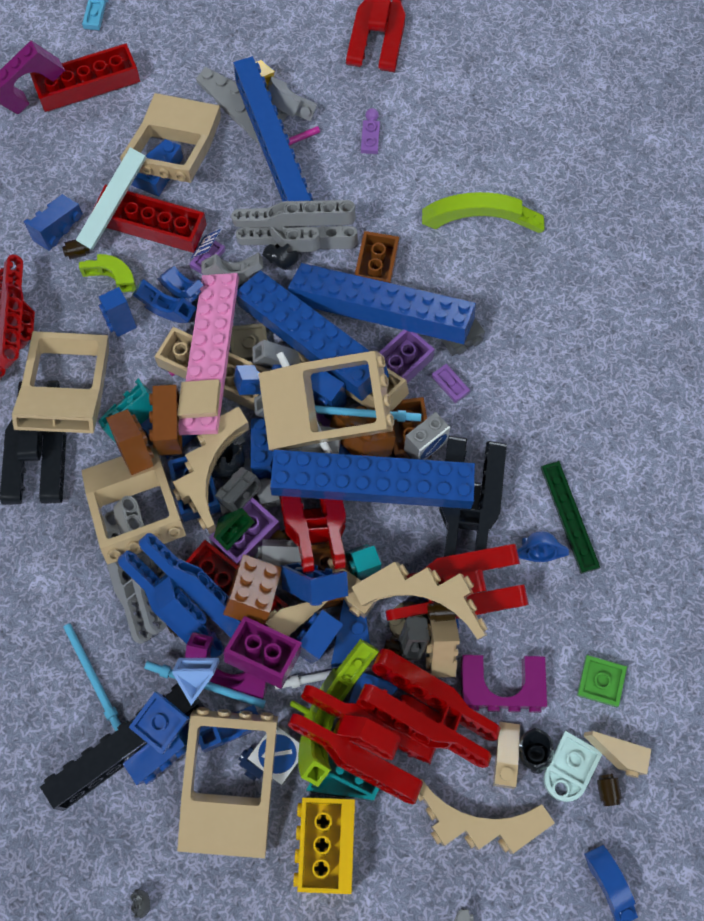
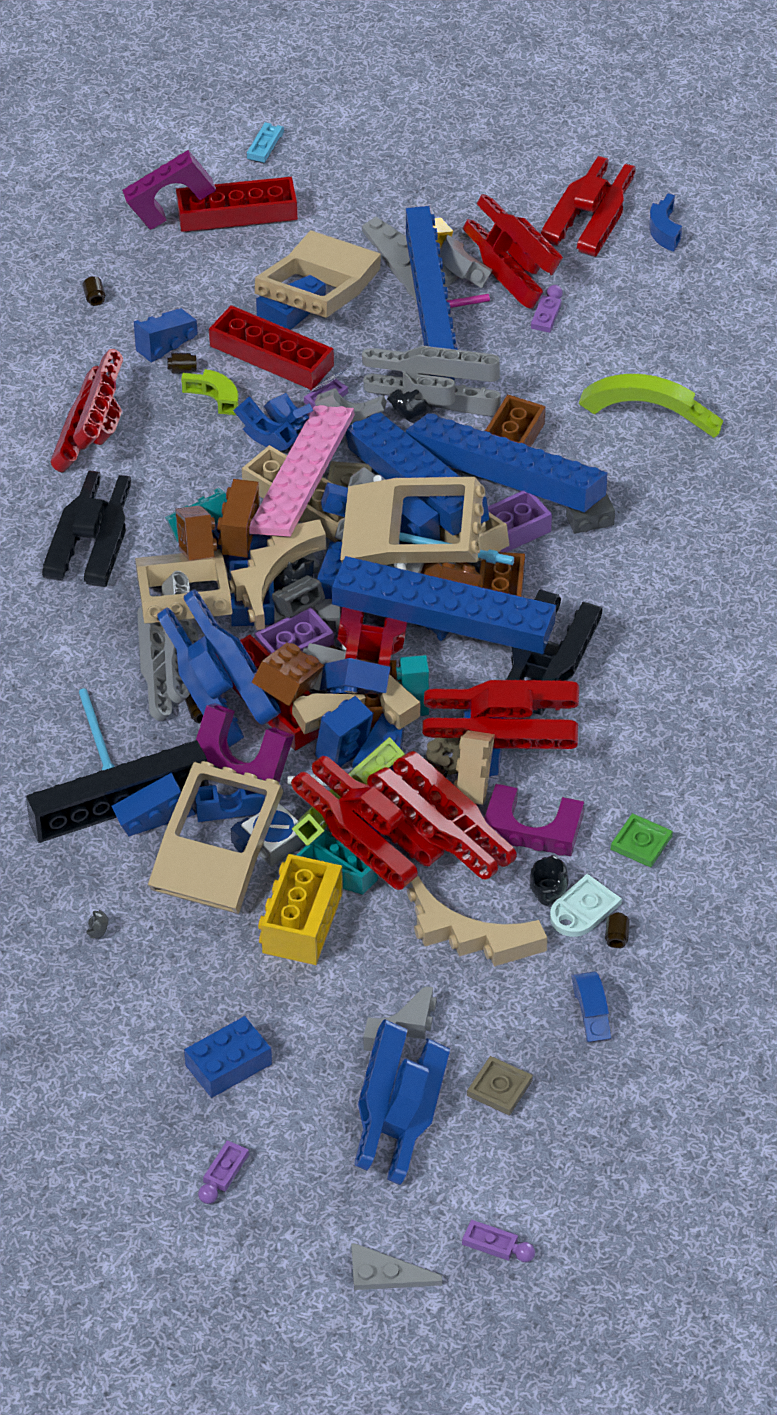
camera: 15 degrees right, 20 degrees down
tan window [12,331,109,433] -> none
light aqua tile [76,147,147,250] -> none
blue wedge [98,287,137,337] -> none
blue tile [129,692,190,755] -> none
medium azure bar [144,661,266,709] -> none
light blue slope [172,658,219,705] -> none
tan tile [177,379,221,419] -> none
dark green slope [213,508,254,551] -> none
magenta brick [224,616,302,689] -> none
tan arch [352,562,488,639] -> none
dark grey brick [399,616,430,660] -> none
light grey piece [404,412,450,460] -> none
dark brown brick [427,601,458,622] -> none
medium lavender plate [432,364,470,403] -> none
tan slope [493,722,520,789] -> none
blue hat [517,531,569,562] -> none
dark green tile [541,461,601,574] -> none
tan slope [584,731,651,778] -> none
none -> red beam [462,194,563,309]
none -> blue arch [649,193,682,252]

